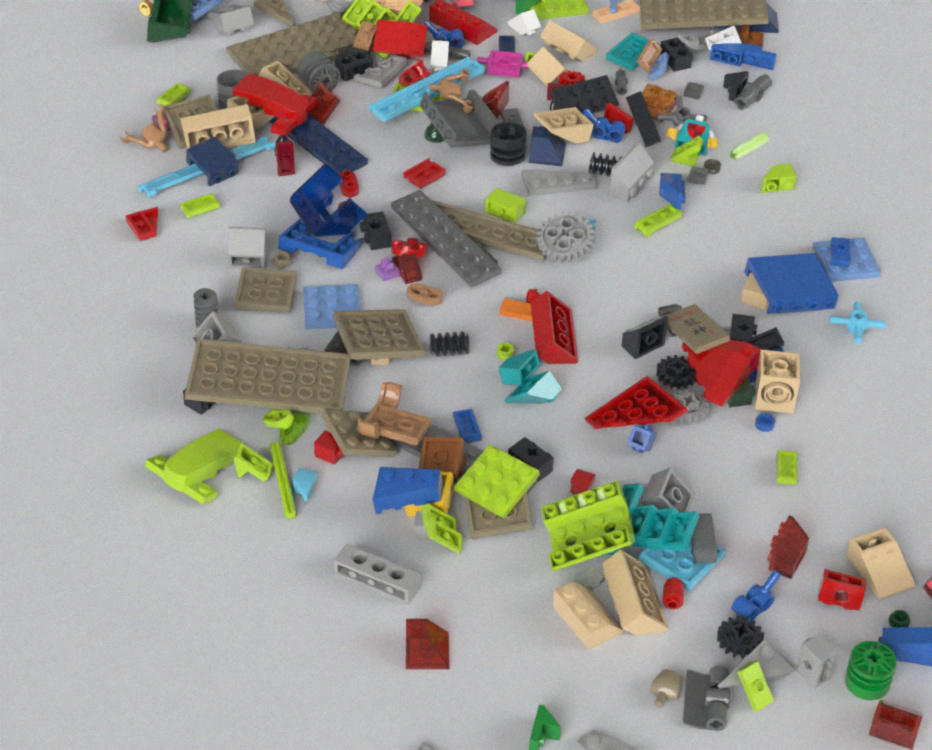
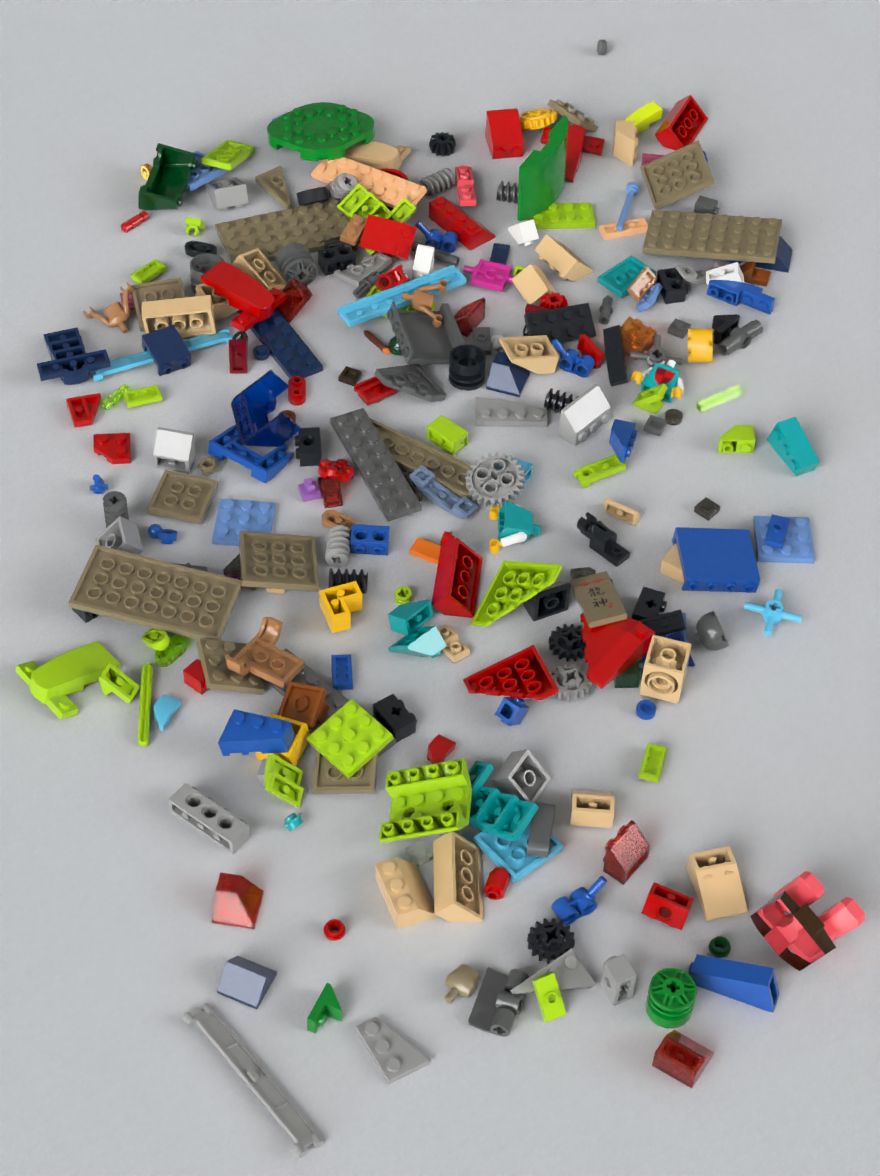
camera: 10 degrees right, 5 degrees up
none -> dark blue slope [37,327,111,385]
none -> blue plate [90,474,108,494]
none -> red plate [93,433,131,464]
none -> clear neon green axle [101,384,130,410]
none -> red axle [121,211,149,233]
none -> blue plate [148,524,177,544]
none -> lime tile [184,217,205,237]
none -> black plate [185,241,217,257]
none -> slope [217,956,277,1009]
none -> dark blue plate [253,345,270,361]
none -> teal plate [283,812,303,831]
none -> black tyre [297,187,329,206]
none -> yellow brick [319,581,362,634]
none -> red plate [324,919,345,941]
none -> light grey piece [325,525,351,568]
none -> dark brown tile [339,366,362,386]
none -> blue brick [350,524,390,556]
none -> dark grey axle [353,271,382,299]
none -> copper piece [364,330,391,354]
none -> dark grey plate [374,364,447,402]
none -> sand blue slope [410,465,479,519]
none -> tan slope [438,625,470,663]
none -> lime slope [470,560,563,627]
none -> teal torso [489,501,541,554]
none -> light grey bush [491,334,506,356]
none -> tan slope [570,789,615,828]
none -> black plate [577,512,630,567]
none -> tan slope [603,498,642,526]
none -> yellow brick [688,328,713,363]
none -> clear smoke plate [694,497,720,521]
none -> dark grey cylinder [694,611,729,651]
none -> teal wedge [766,417,820,476]

